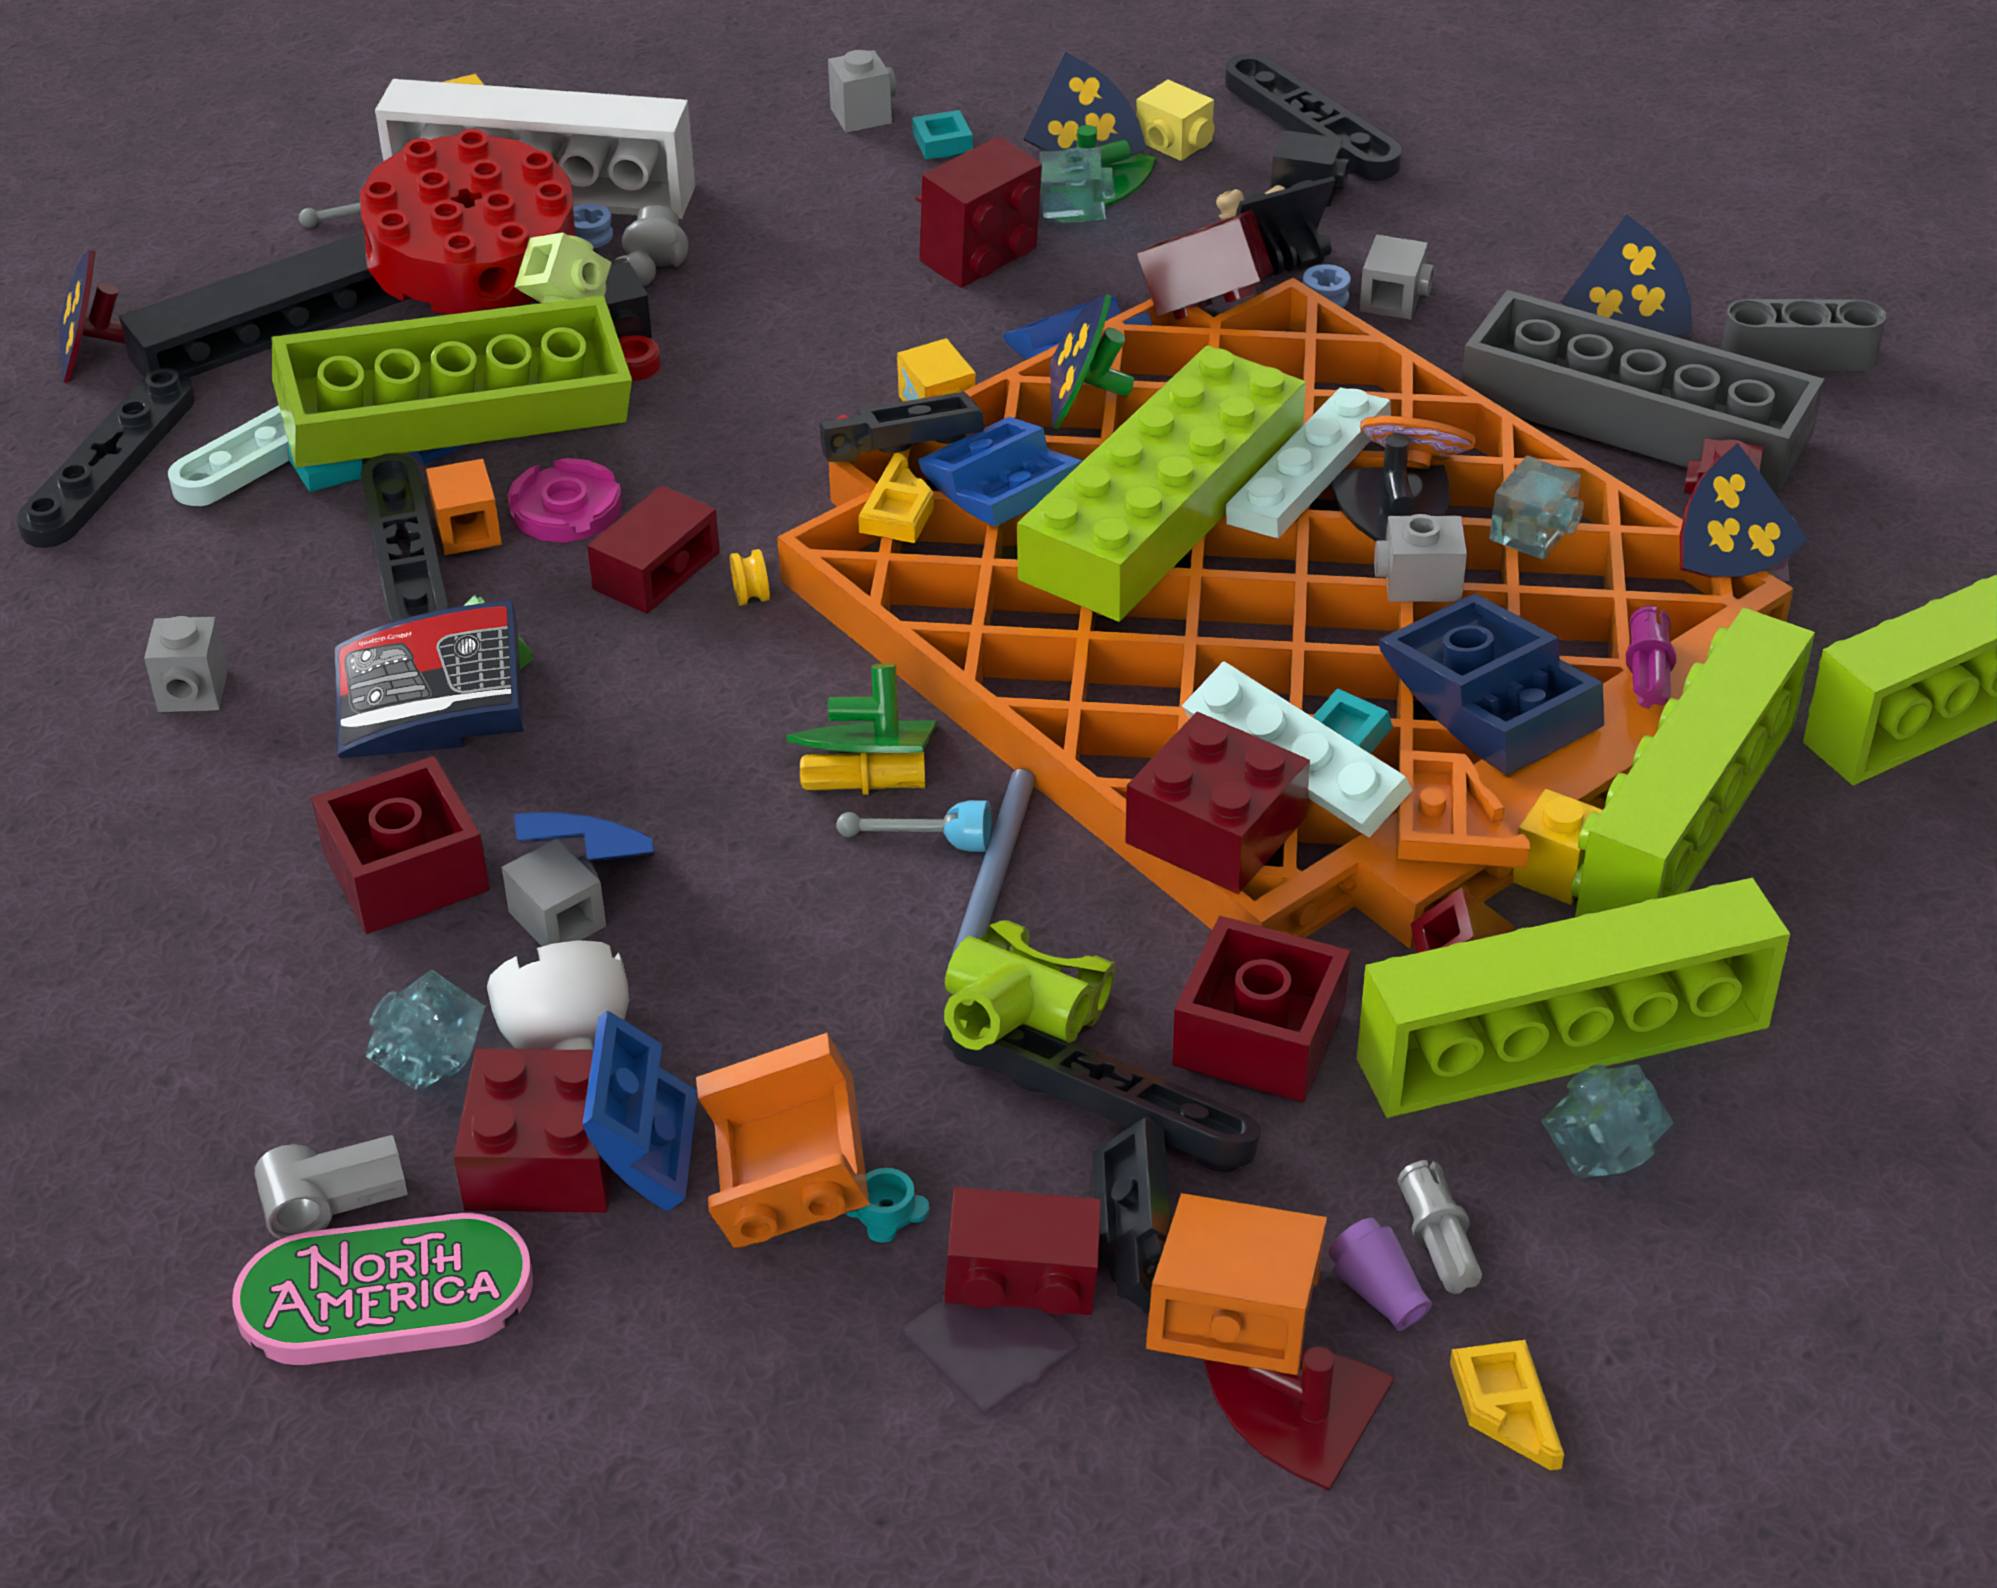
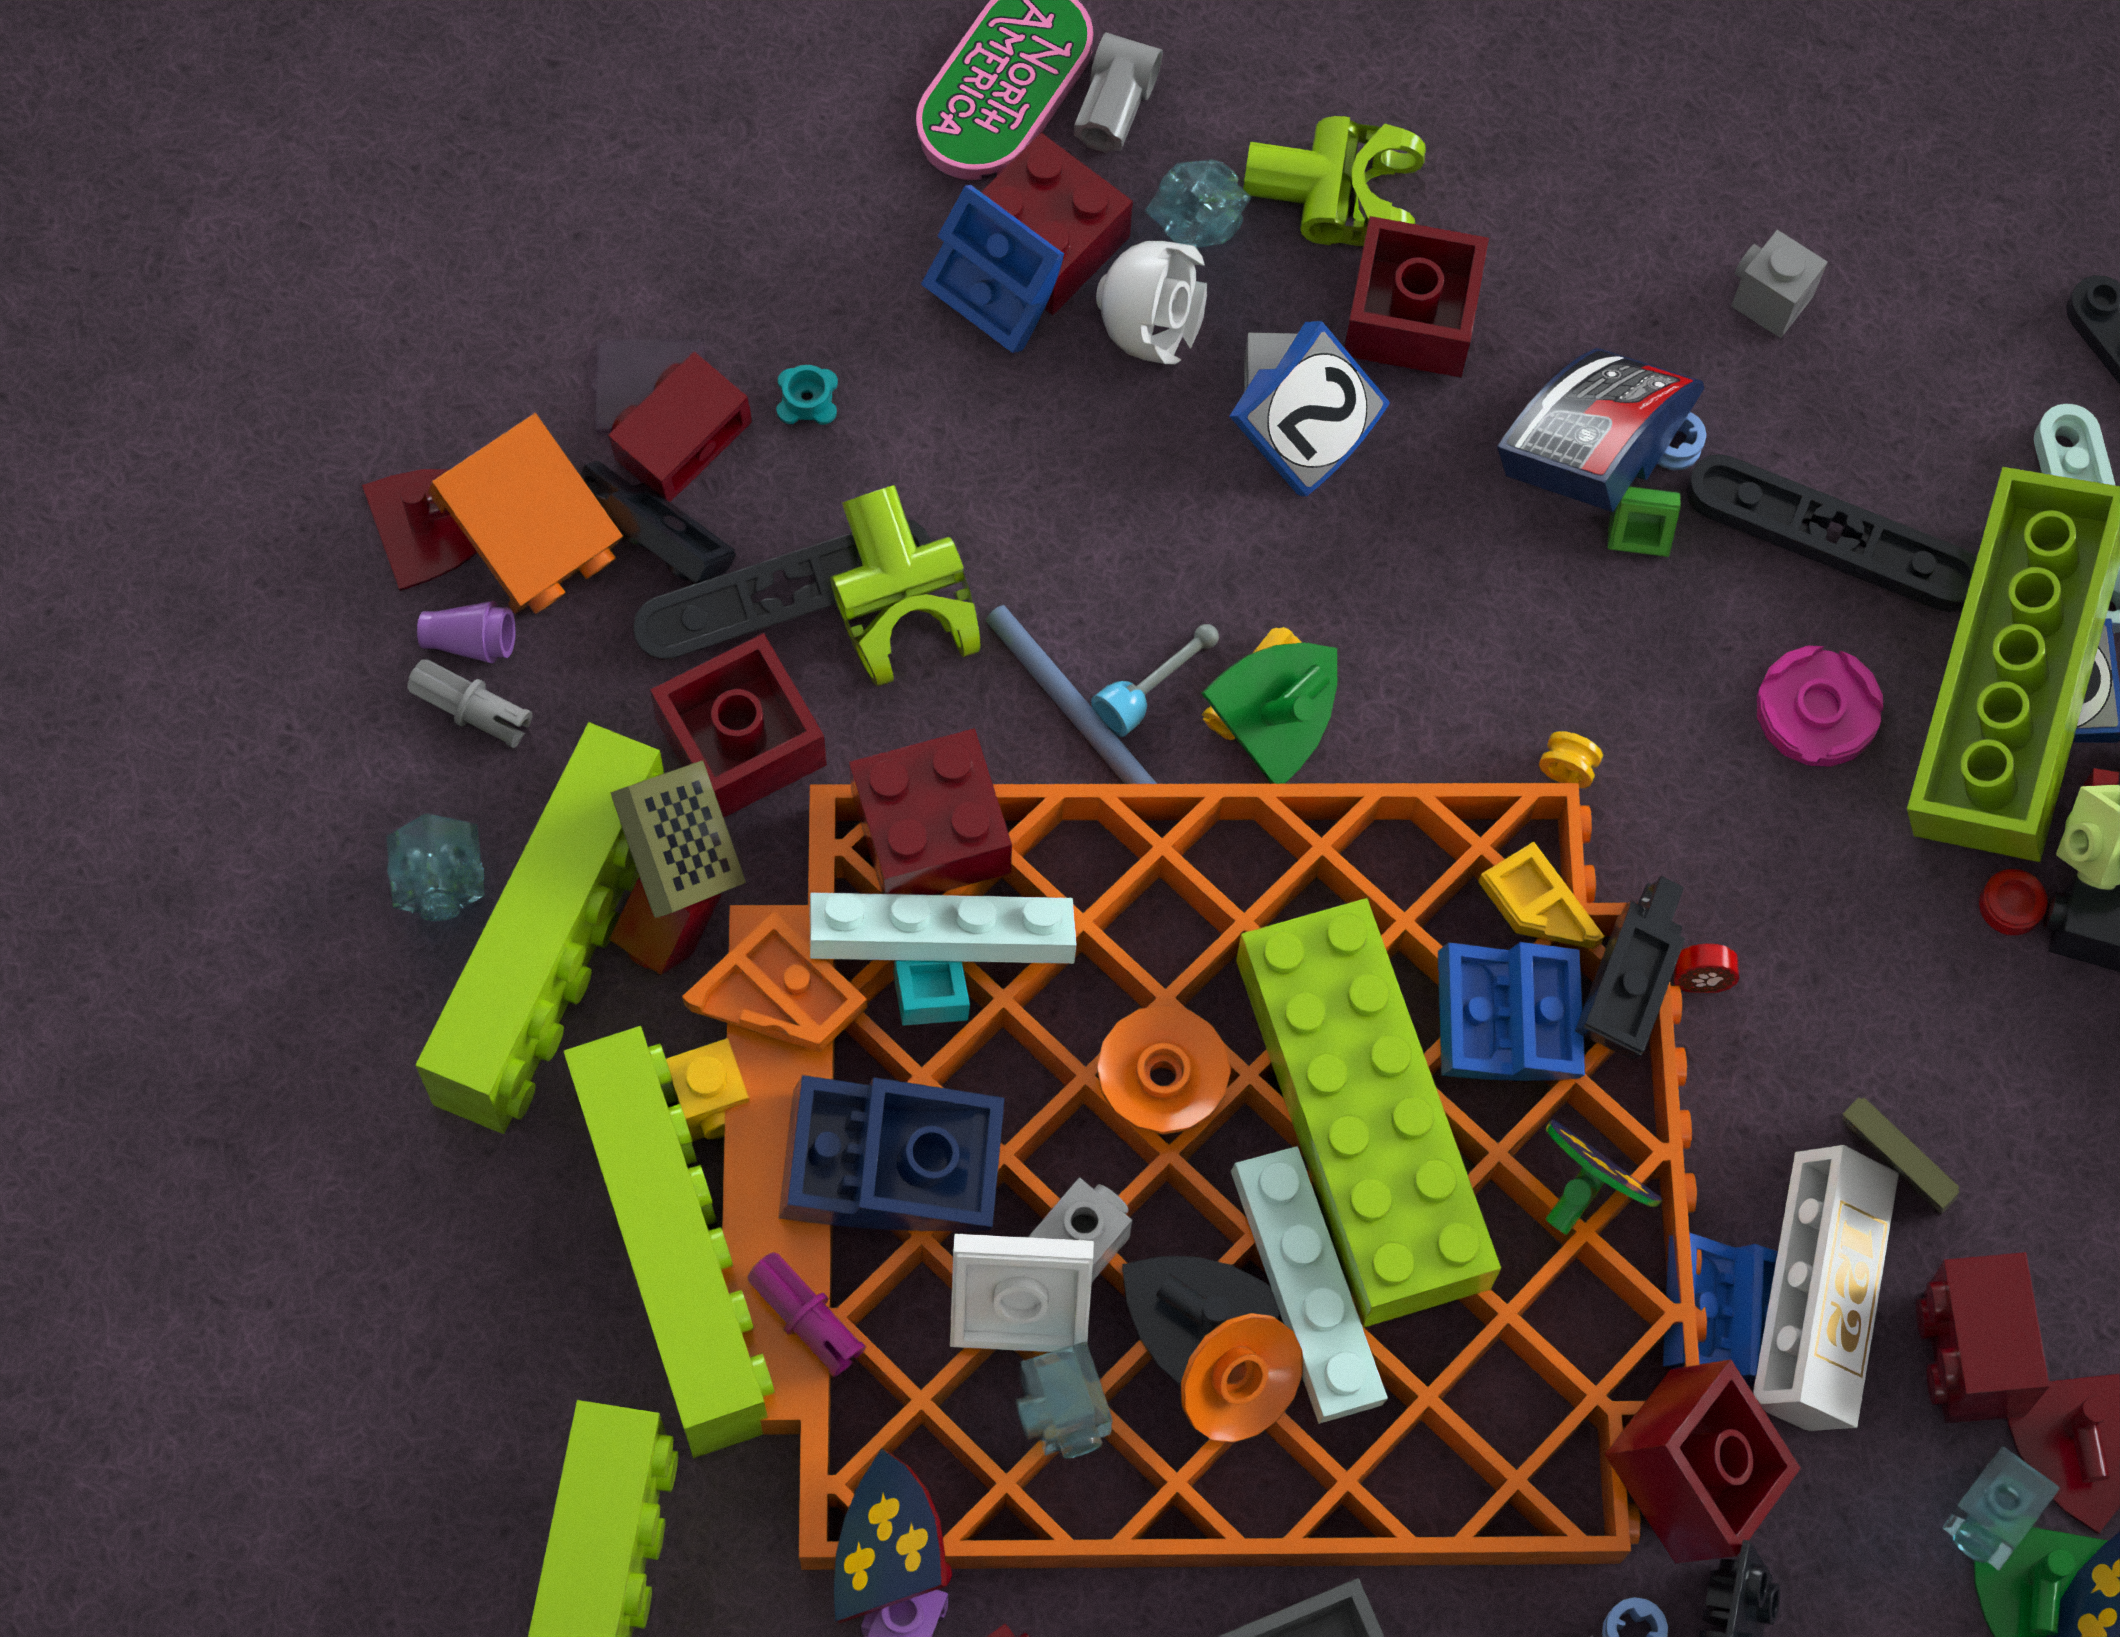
camera: 125 degrees right, 25 degrees up
orange brick [426,459,502,555] -> none
dark red brick [587,485,720,614] -> none
orange panel [696,1033,870,1248] -> none
yellow brick [897,338,976,402] -> none
yellow tile [1450,1340,1564,1470] -> none
none -> olive tile [610,760,746,918]
none -> white tile [950,1234,1094,1354]
none -> orange dish [1097,1005,1231,1134]
none -> lime connector [1242,116,1426,246]
none -> white brick [1753,1145,1899,1431]
none -> olive tile [1842,1097,1960,1215]

